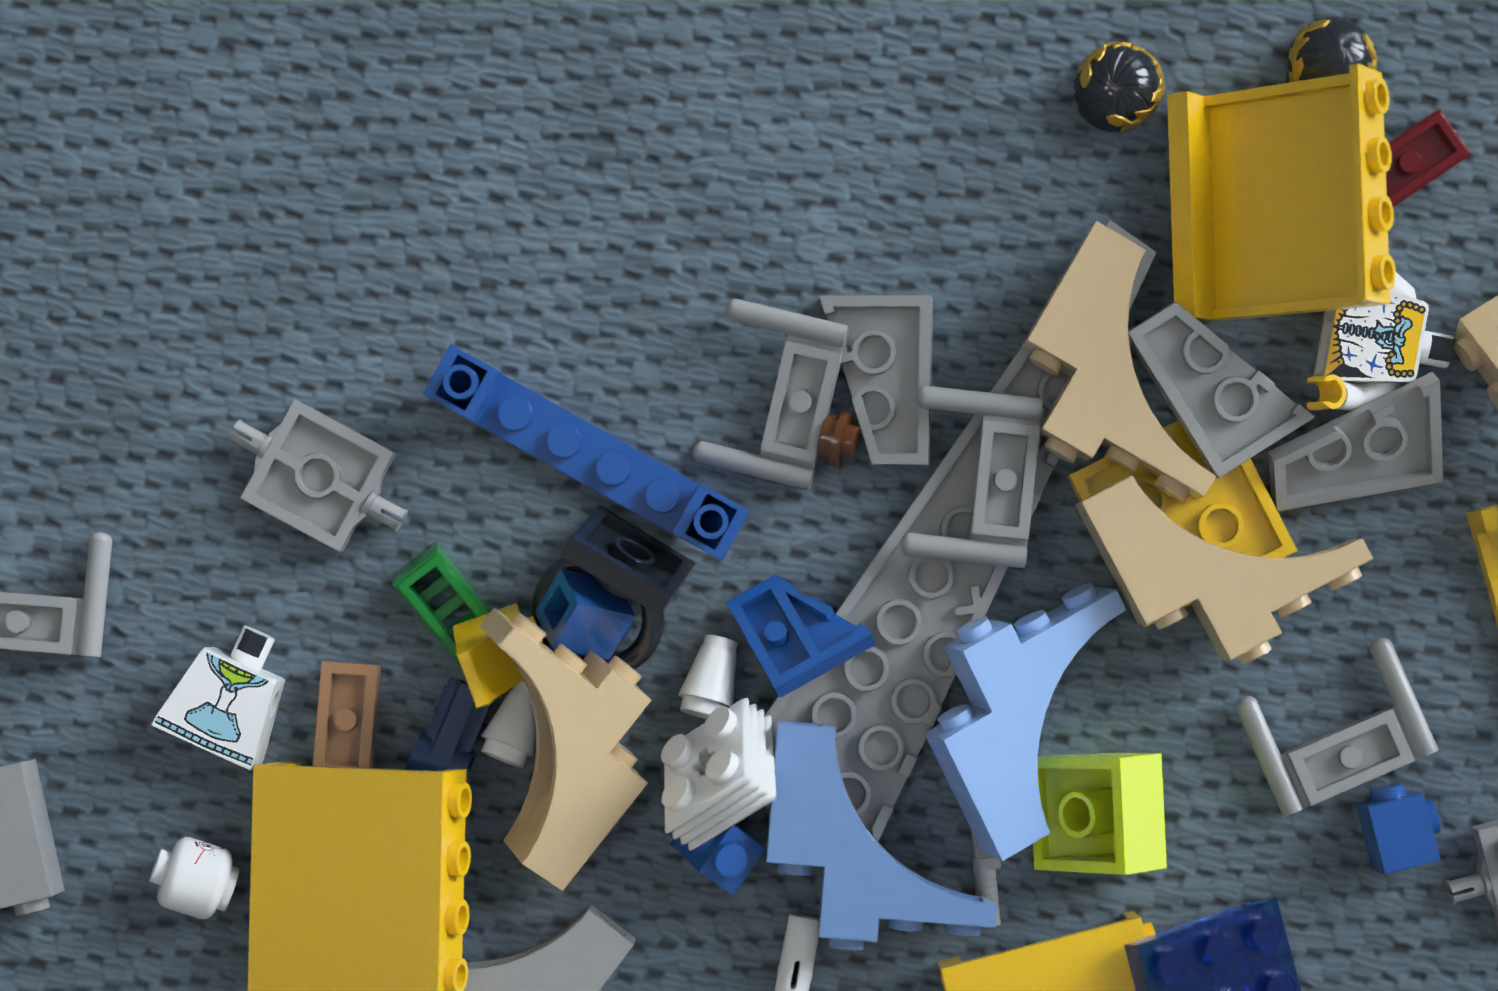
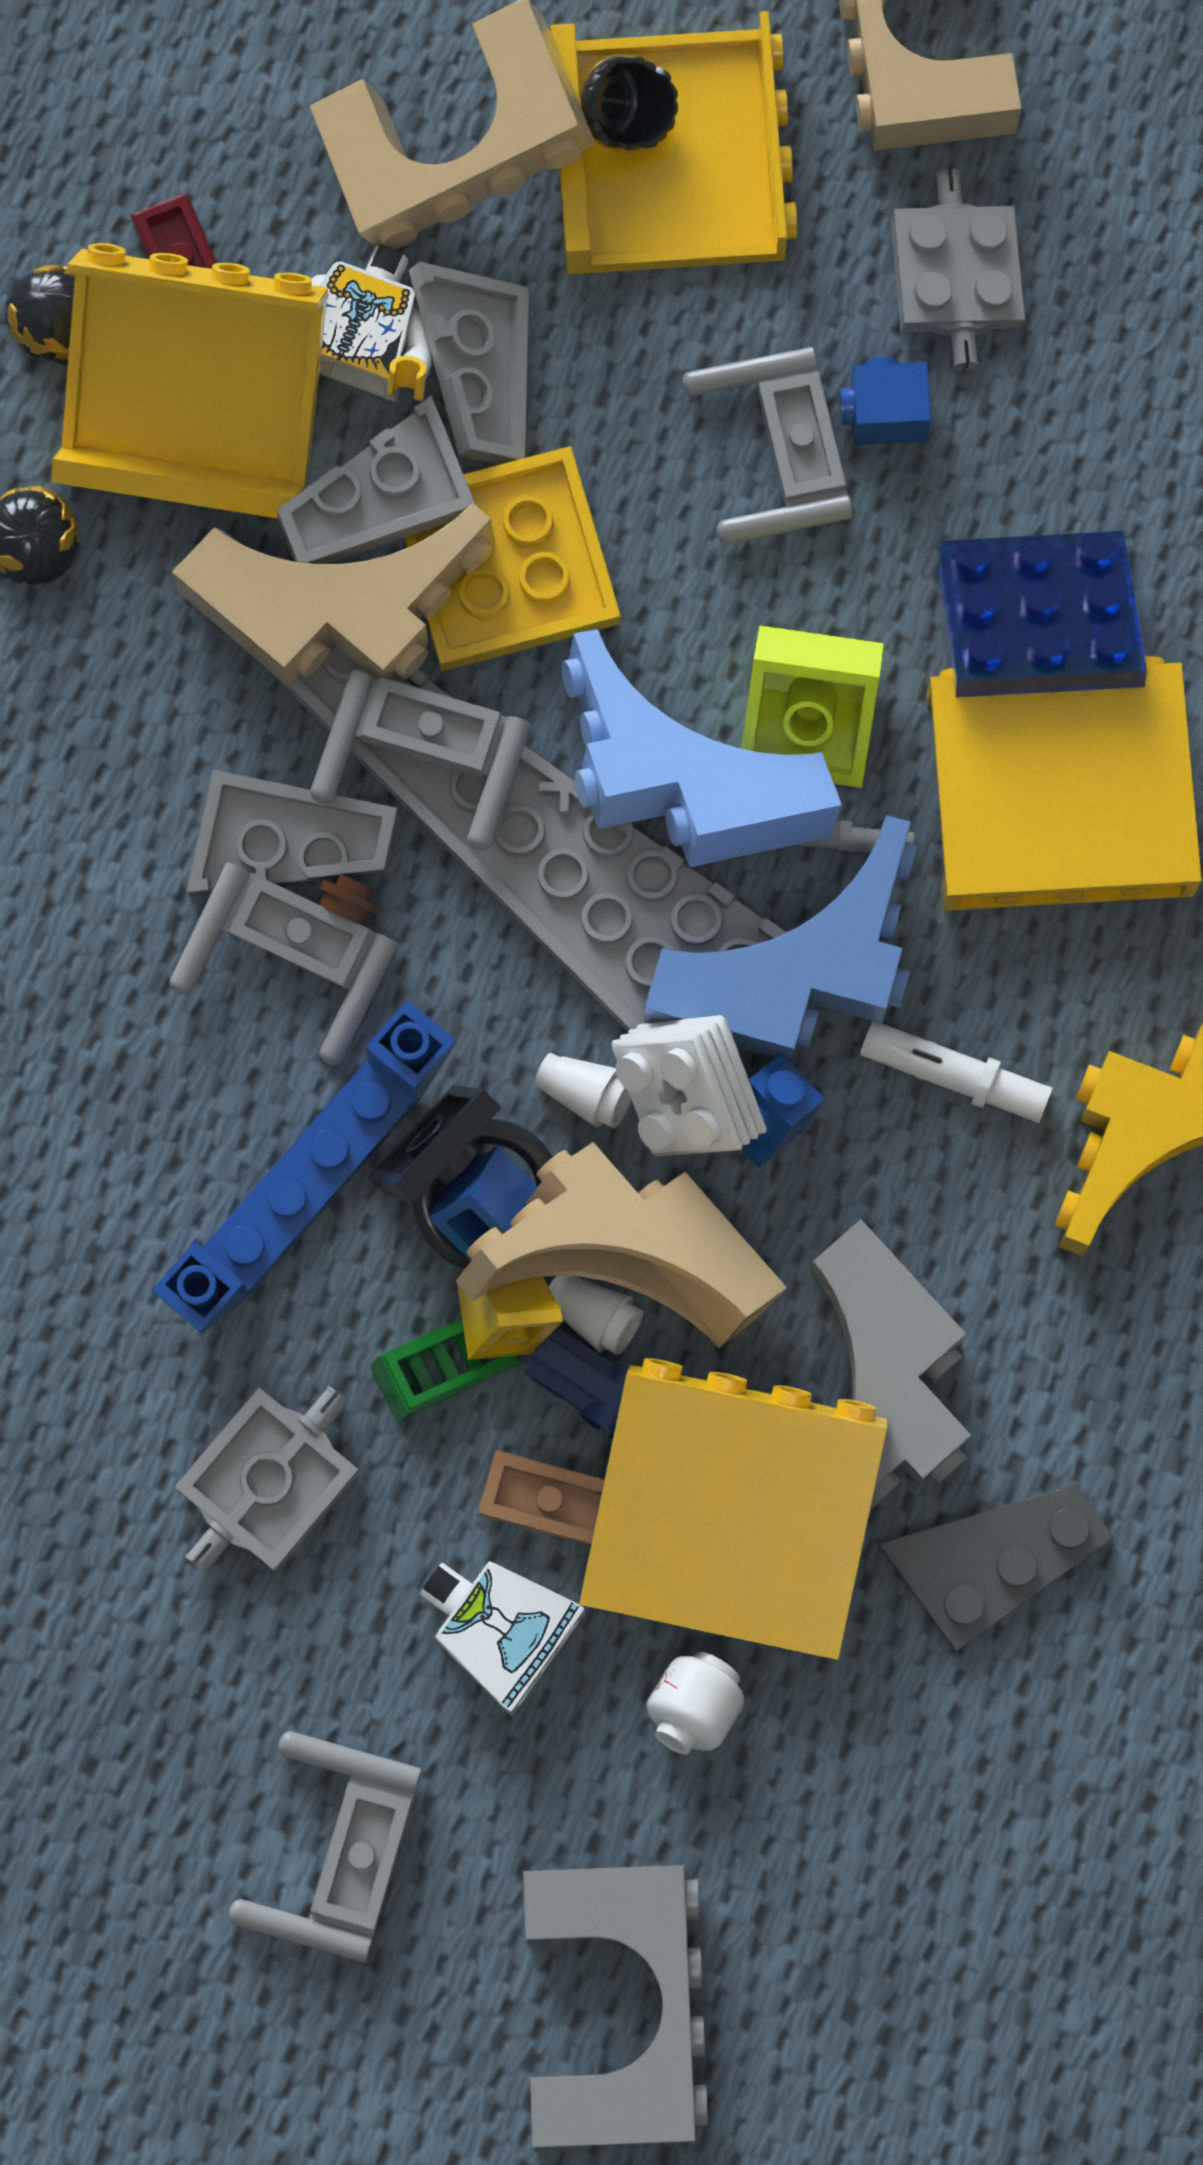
camera: 80 degrees left, 10 degrees down
blue wing [726,575,876,698] -> none
tan arch [1074,475,1373,664] -> none

